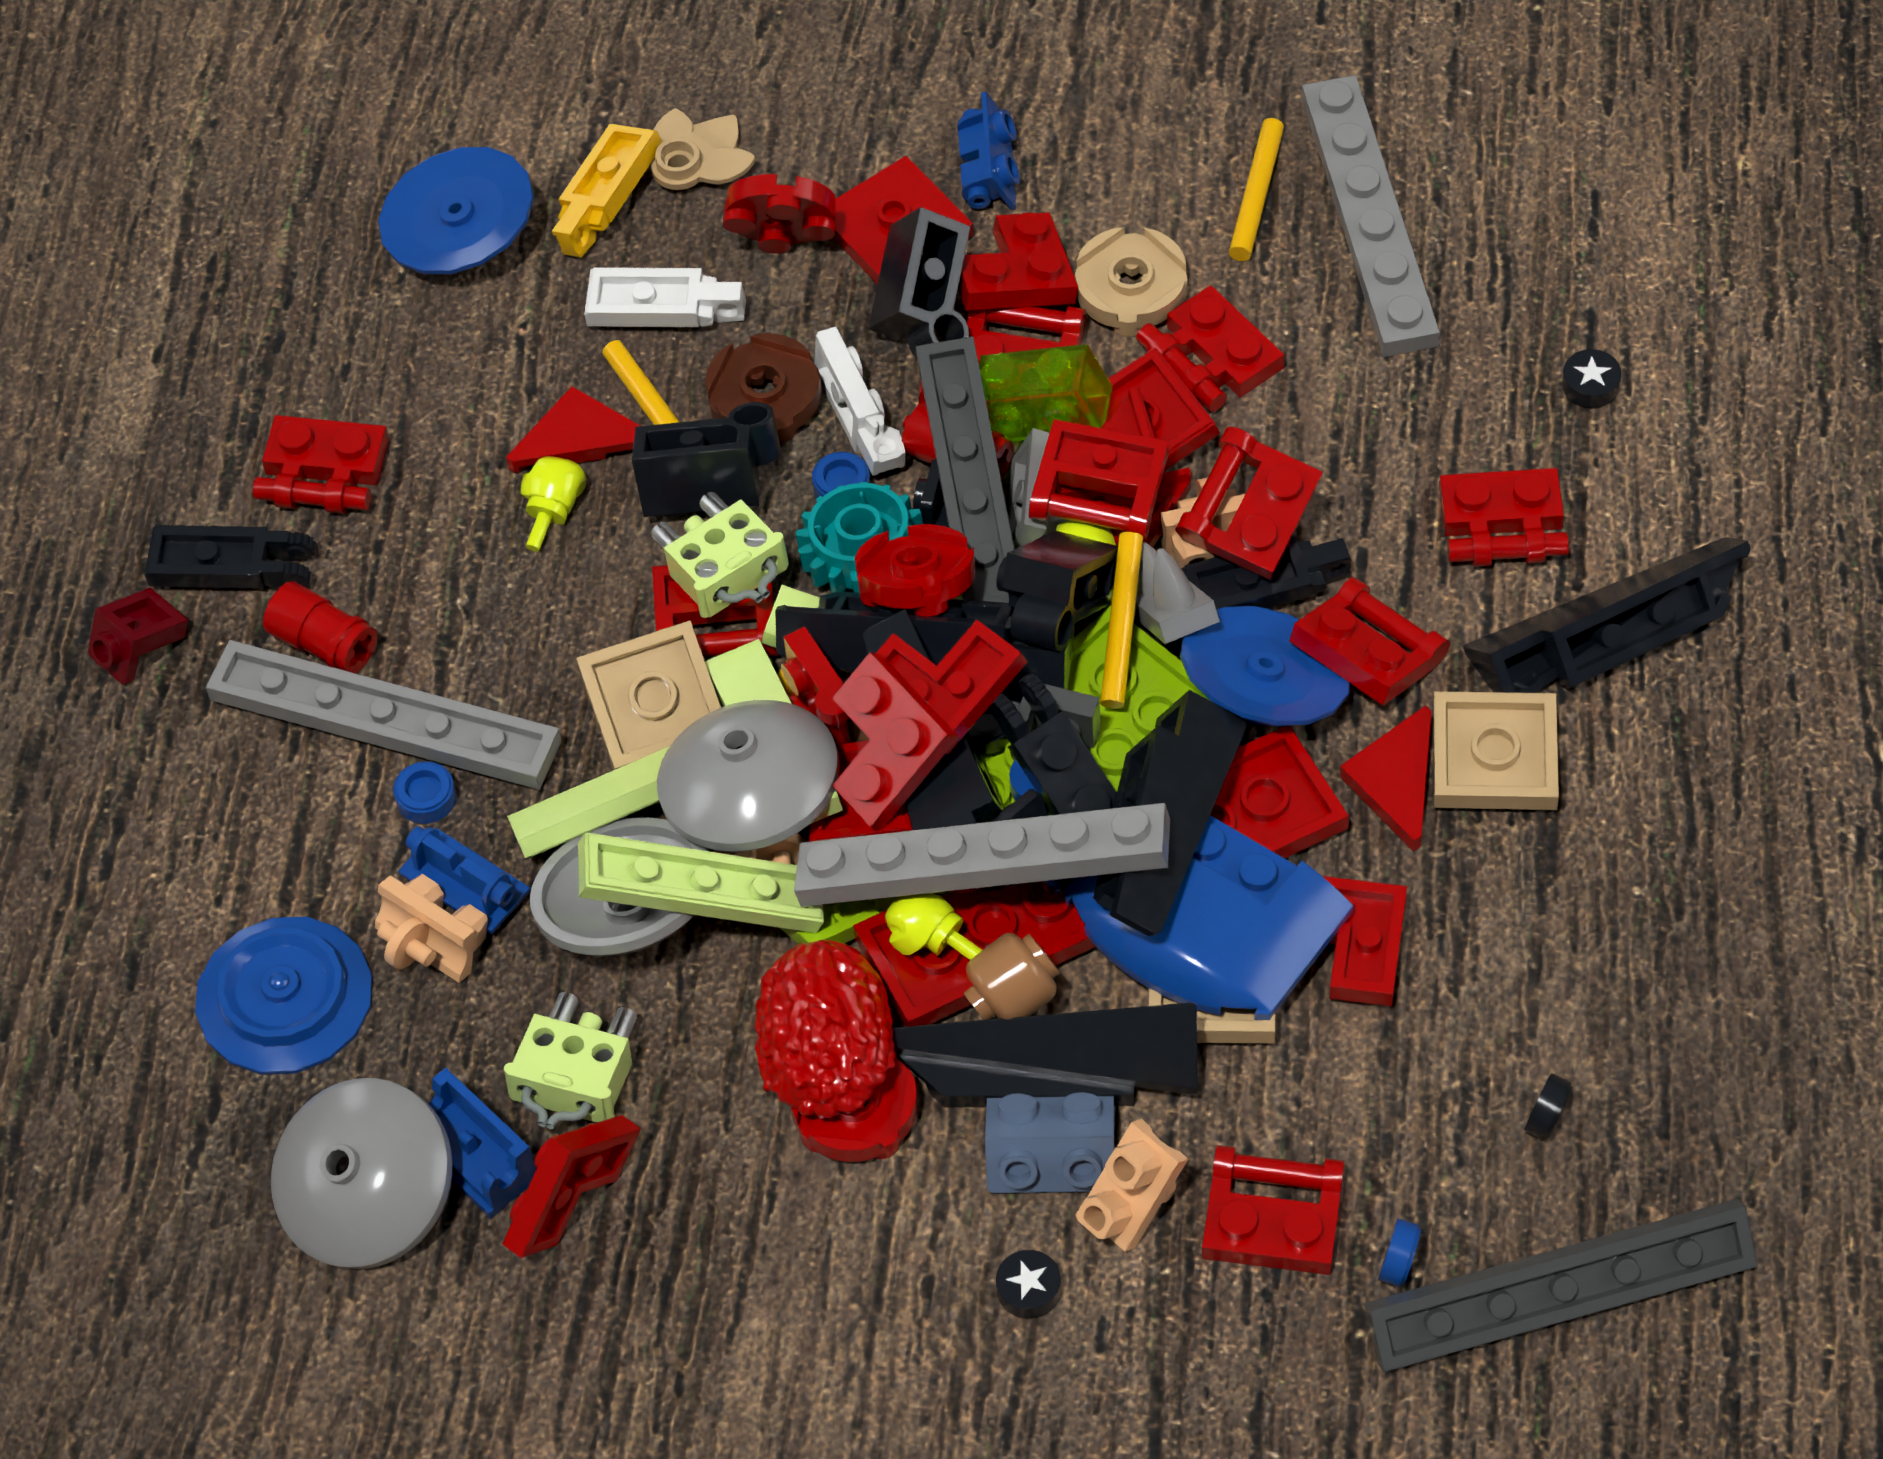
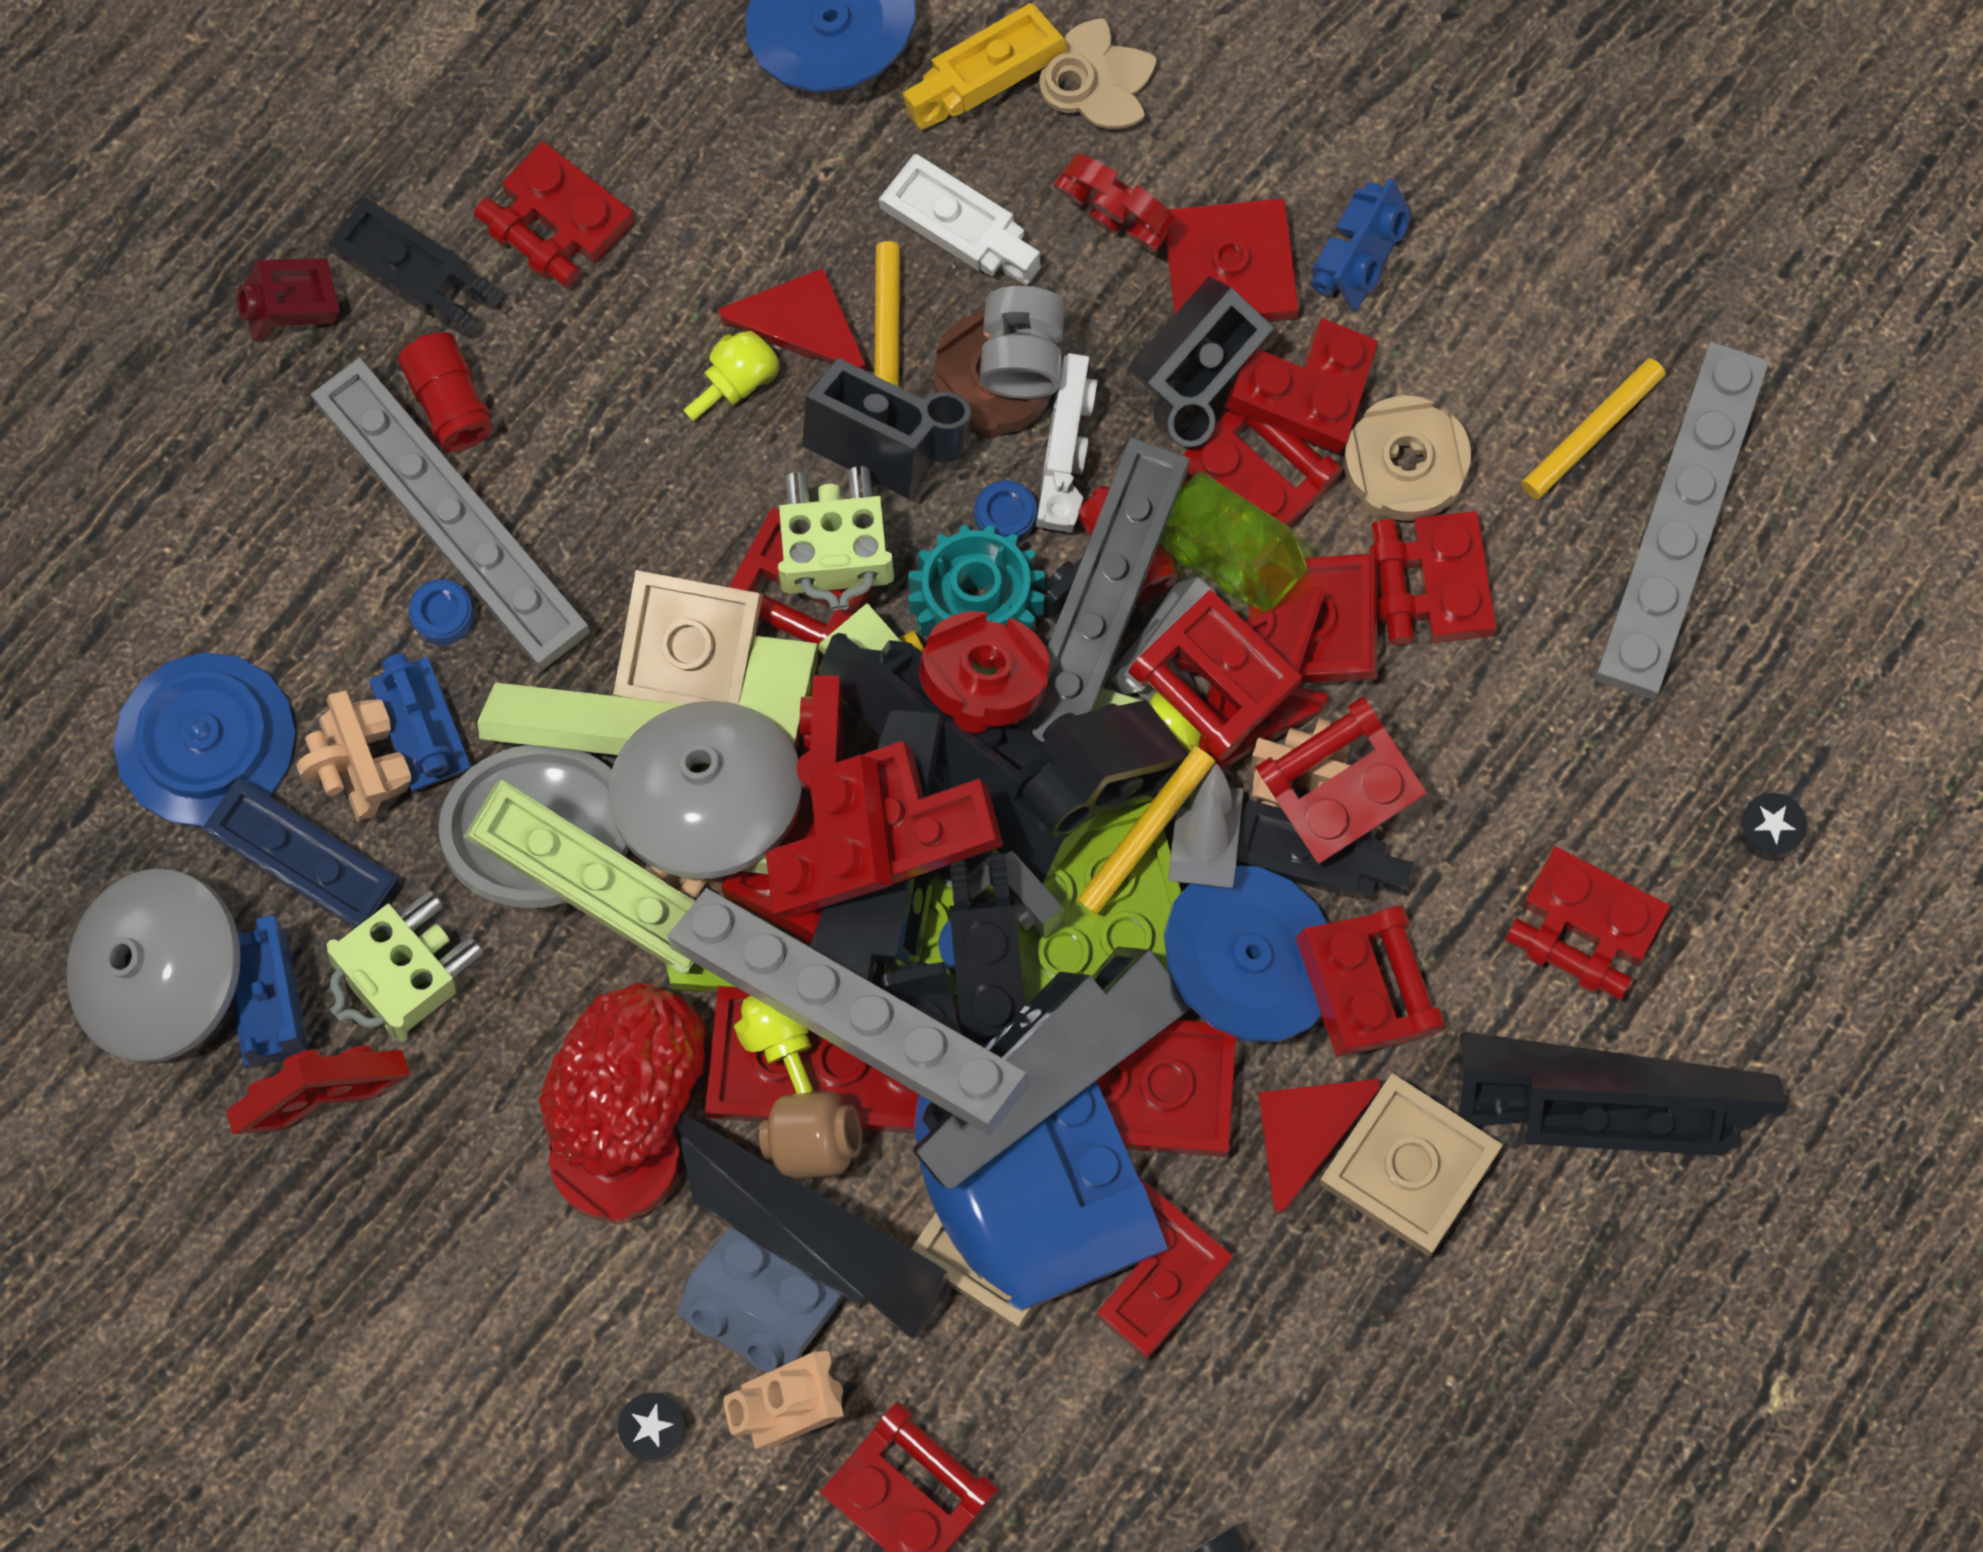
camera: 30 degrees right, 15 degrees up
none -> dark blue tile [202,777,399,929]
none -> light grey wheel [980,286,1065,399]

